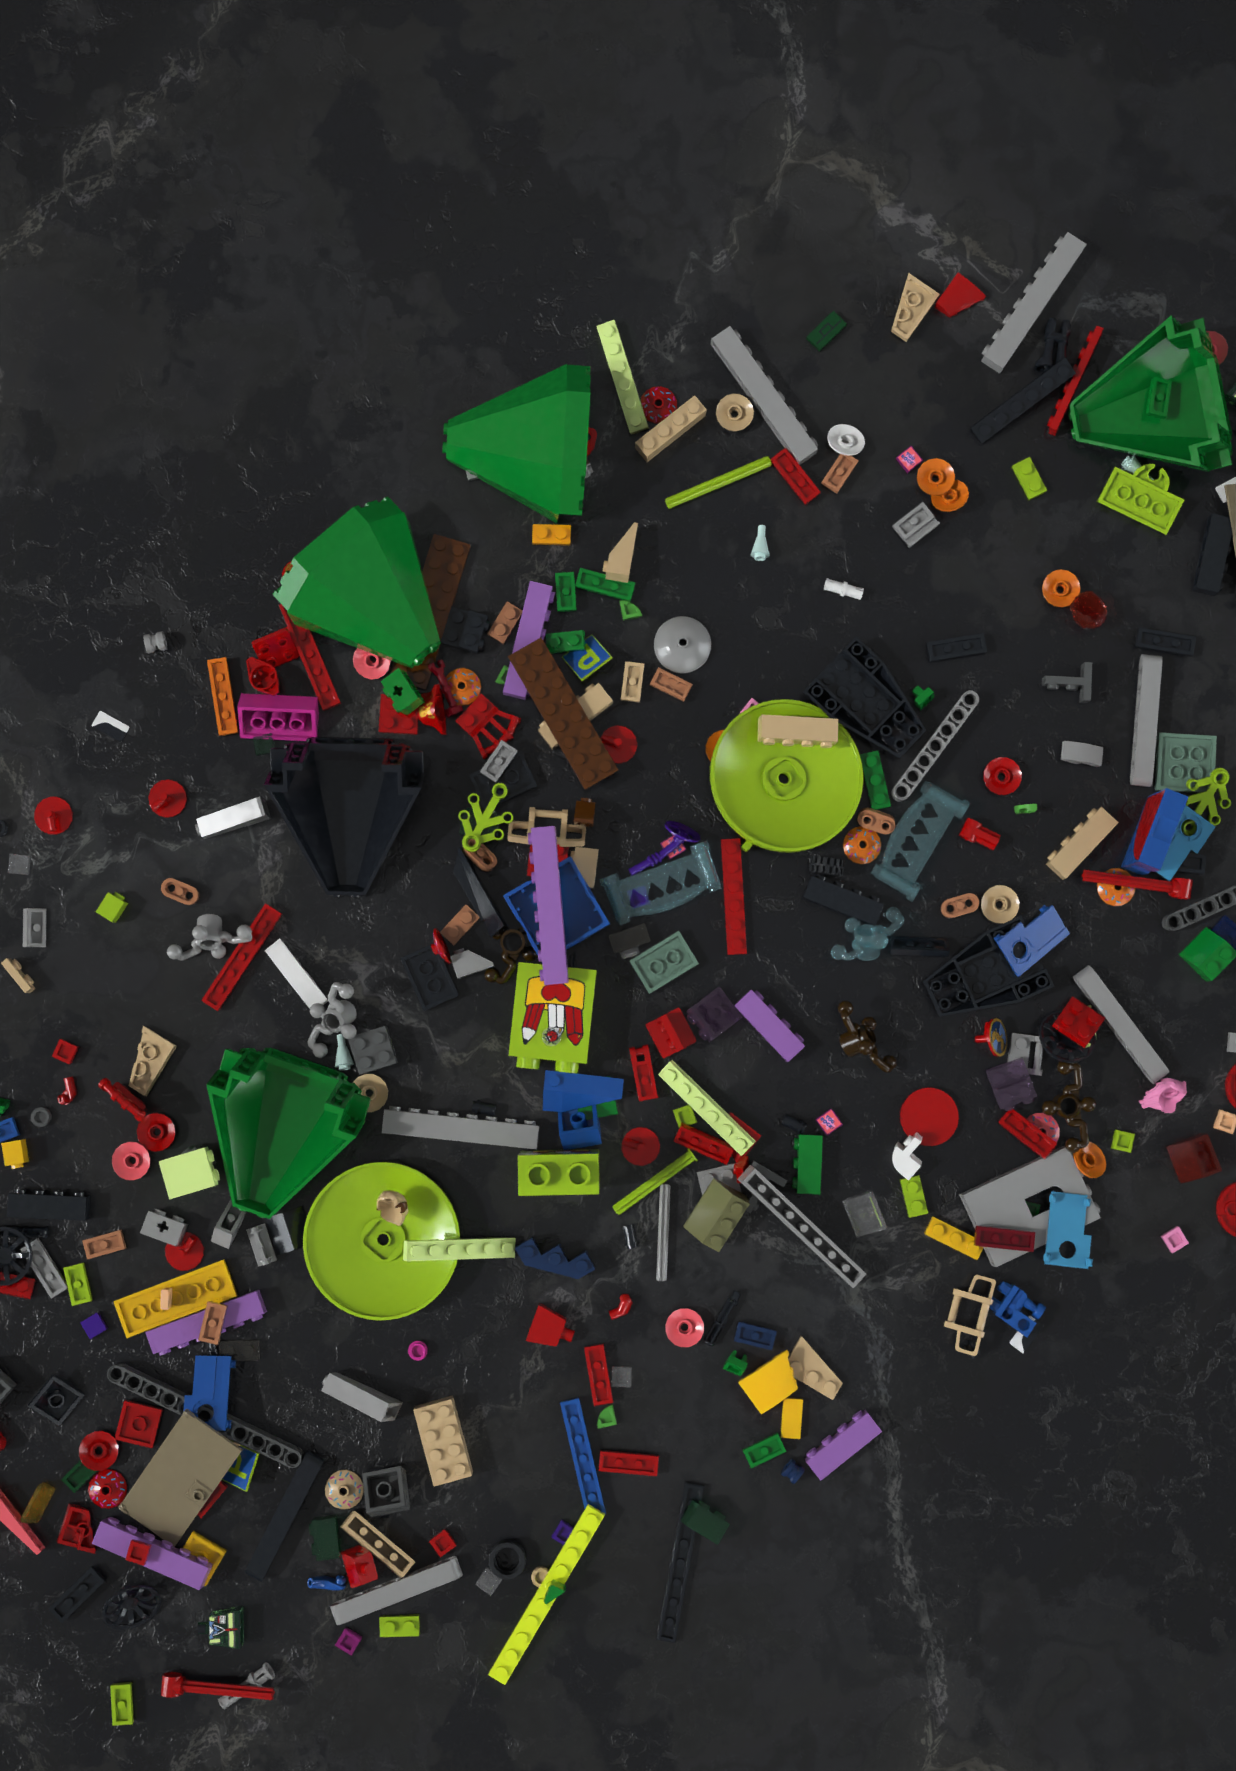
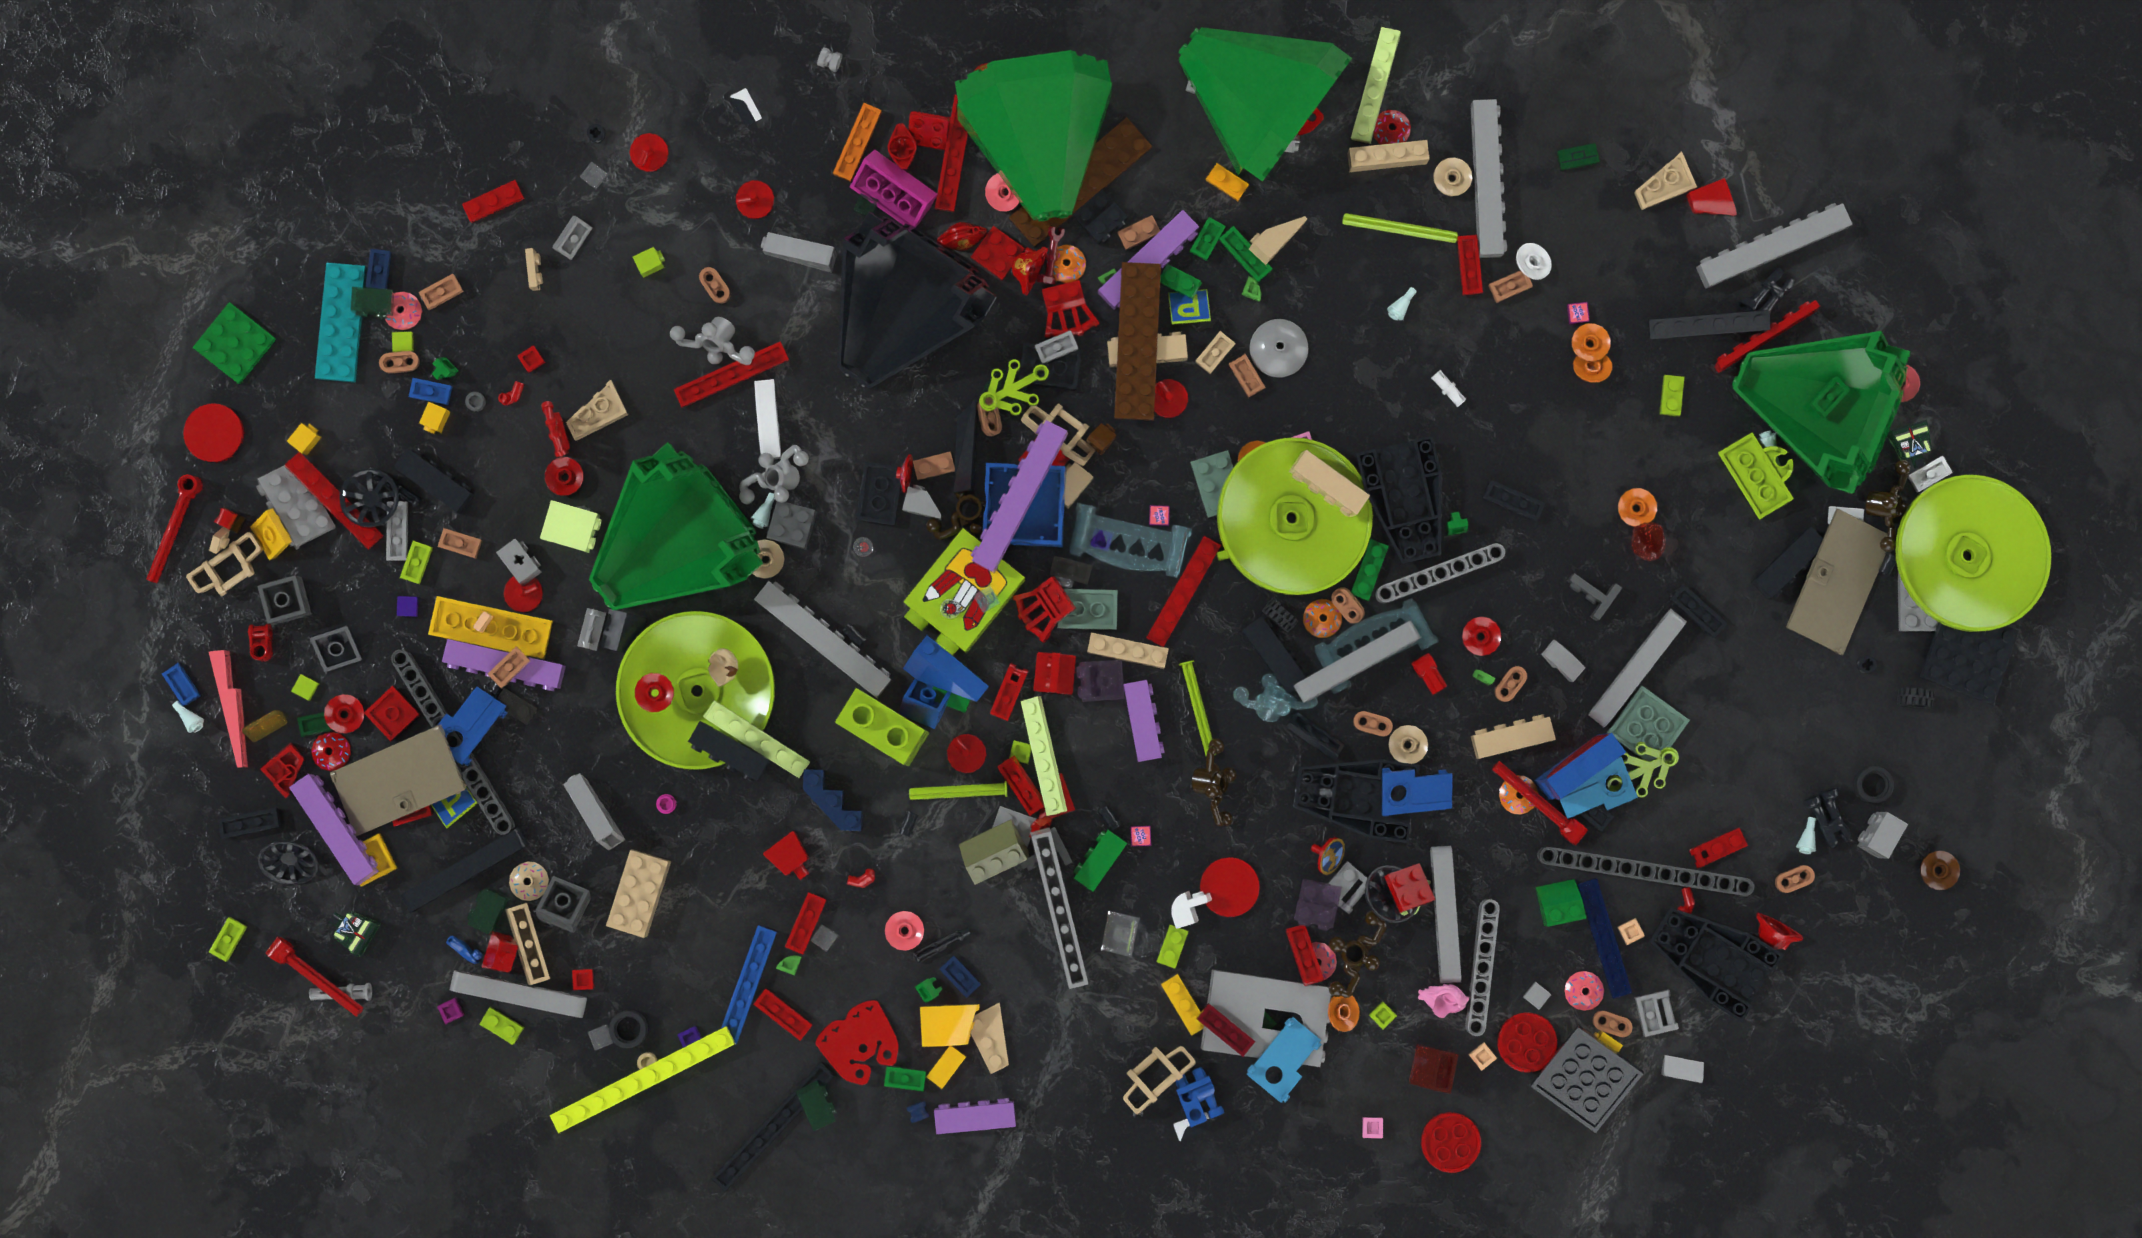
camera: 35 degrees right, 0 degrees up
coral dish [112,1142,151,1180] -> none
red plate [125,1539,152,1566] -> none
light grey slope [211,1200,246,1249] -> none
green brick [380,668,425,715] -> none
green slope [544,1579,566,1604] -> none
dark purple dish [628,821,701,876] -> none
light grey axle [656,1184,671,1281] -> none
light grey plate [892,502,940,548] -> none
none -> lime tile [291,674,320,701]
none -> red dish [635,673,674,712]
none -> black brick [688,721,771,782]
none -> red piece [815,1000,899,1085]
none -> clear tile [853,537,873,557]
none -> red hat [937,222,987,251]
none -> clear light blue tile [973,586,1000,613]
none -> red plate [1012,576,1076,643]
none -> tan brick [1087,633,1169,669]
none -> lime axle [1179,660,1216,757]
none -> sand green plate [1190,450,1233,518]
none -> light grey beam [1294,621,1421,703]
none -> light grey beam [1465,899,1500,1036]
none -> nougat plate [1495,666,1527,702]

